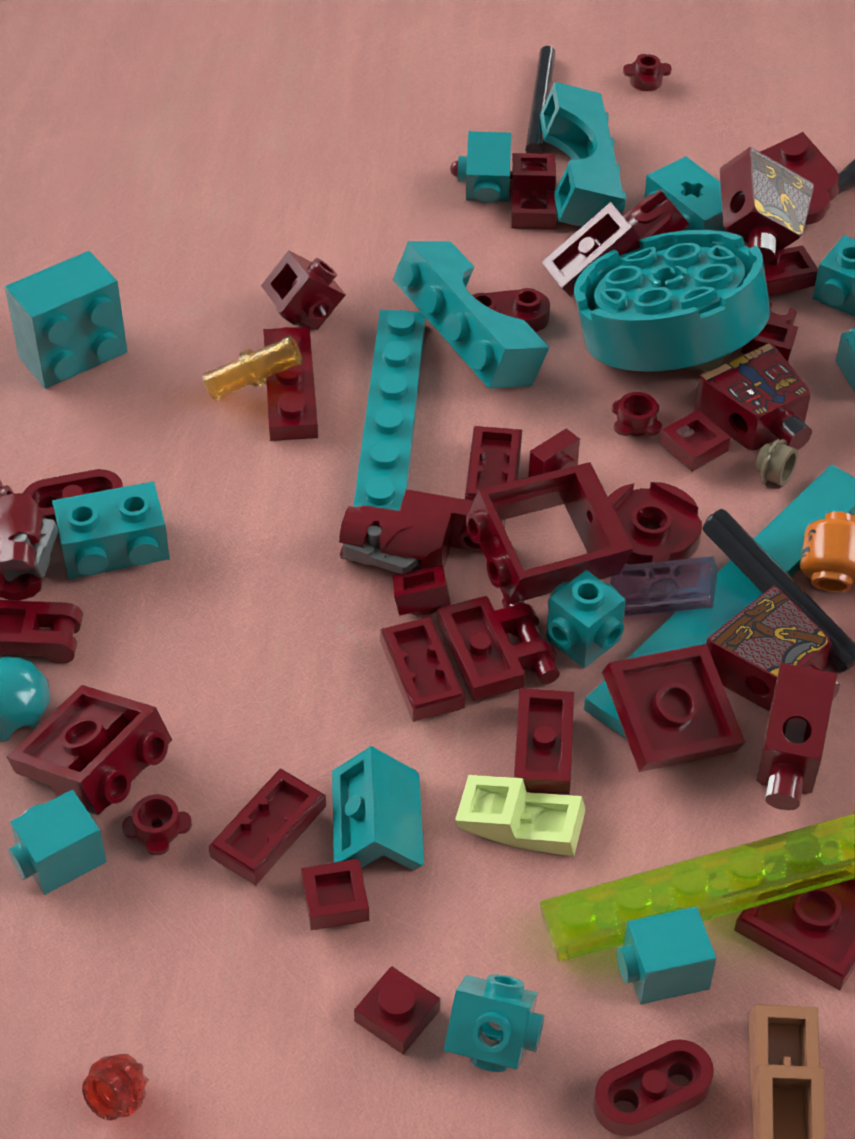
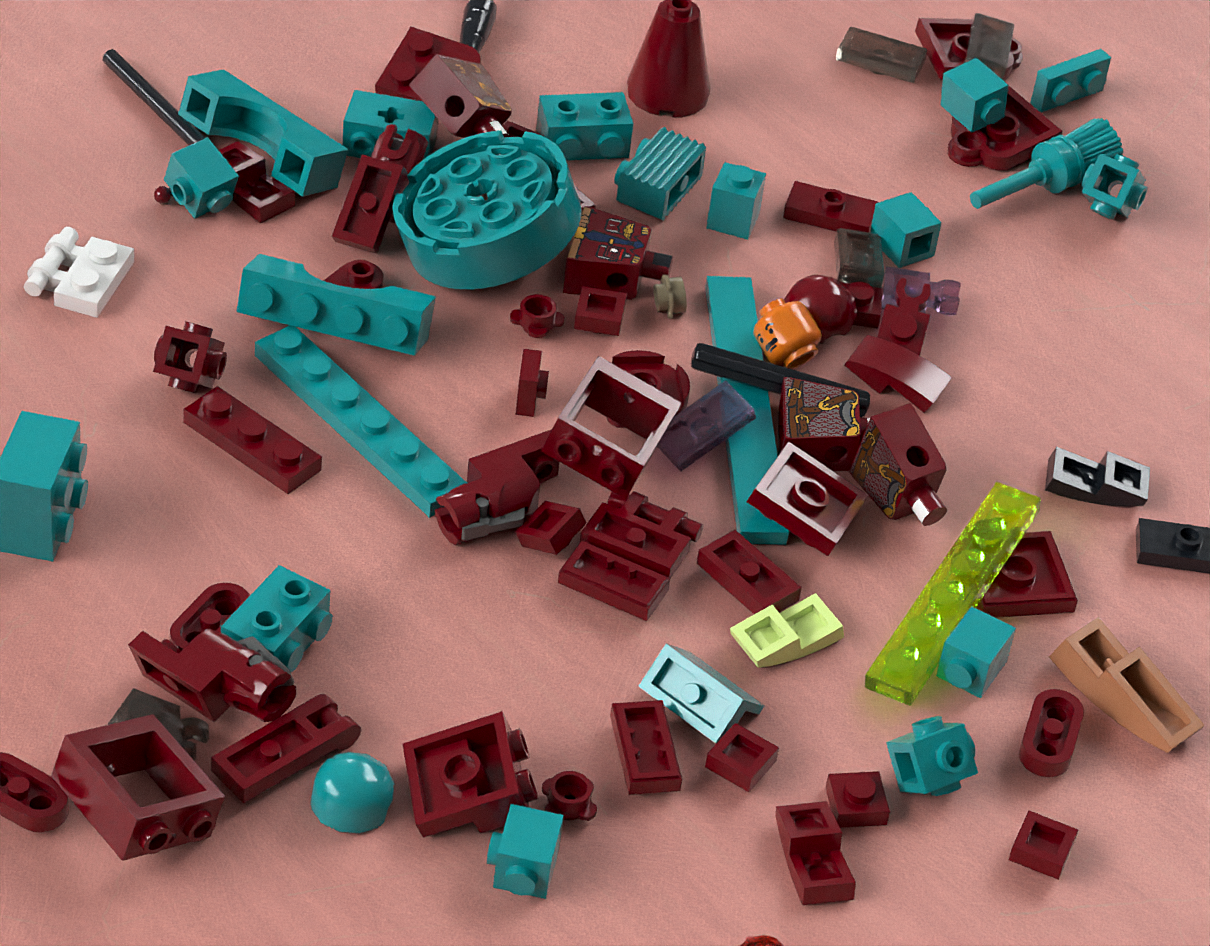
camera: 50 degrees left, 5 degrees down
clear yellow pin [203,335,302,401] -> none
dark red plate [465,426,523,501] -> none
teal brick [546,570,626,669] -> none
dark red plate [623,54,672,91] -> none
none -> white plate [24,227,134,318]
none -> dark red slope [775,801,856,906]

